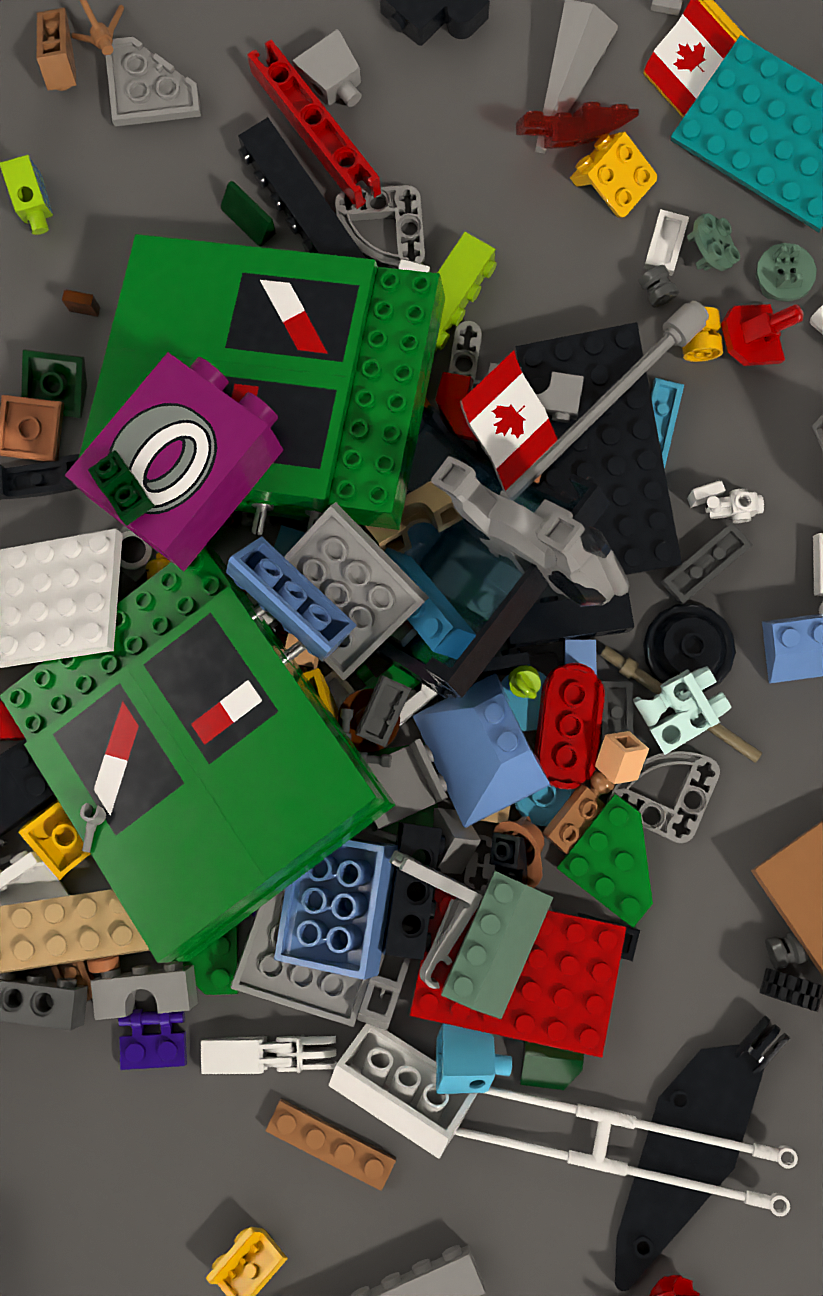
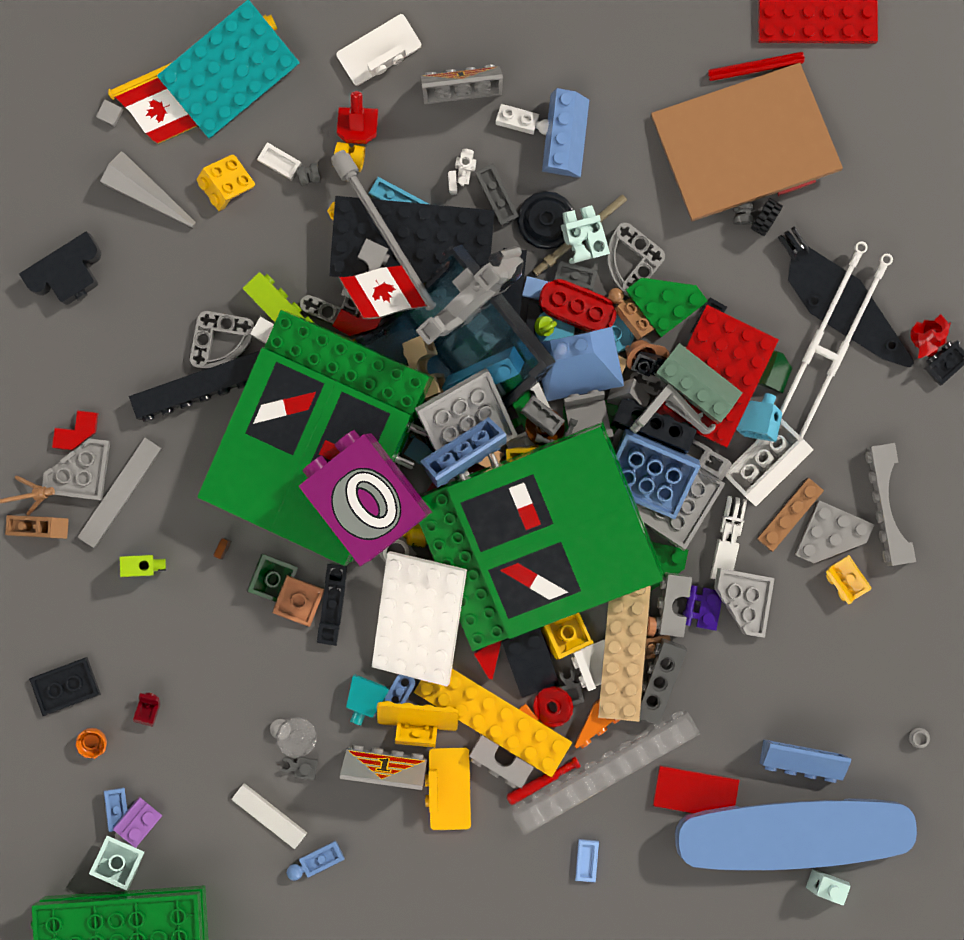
camera: 80 degrees left, 5 degrees up
light grey hand [80,803,106,852] -> none
dark green slope [88,450,155,526] -> none
dark green slope [221,181,275,246] -> none
red piece [247,39,381,209] -> none
light grey torso [293,29,362,107] -> none
clear red slope [516,102,639,148] -> none
light nougat brick [595,731,649,784] -> none
sand green plate [687,213,740,271] -> none
sand green plate [756,243,817,302] -> none
none -> red tile [52,410,99,450]
none -> light grey tile [78,438,162,548]
none -> light grey plate [714,568,775,638]
none -> light grey plate [795,500,874,563]

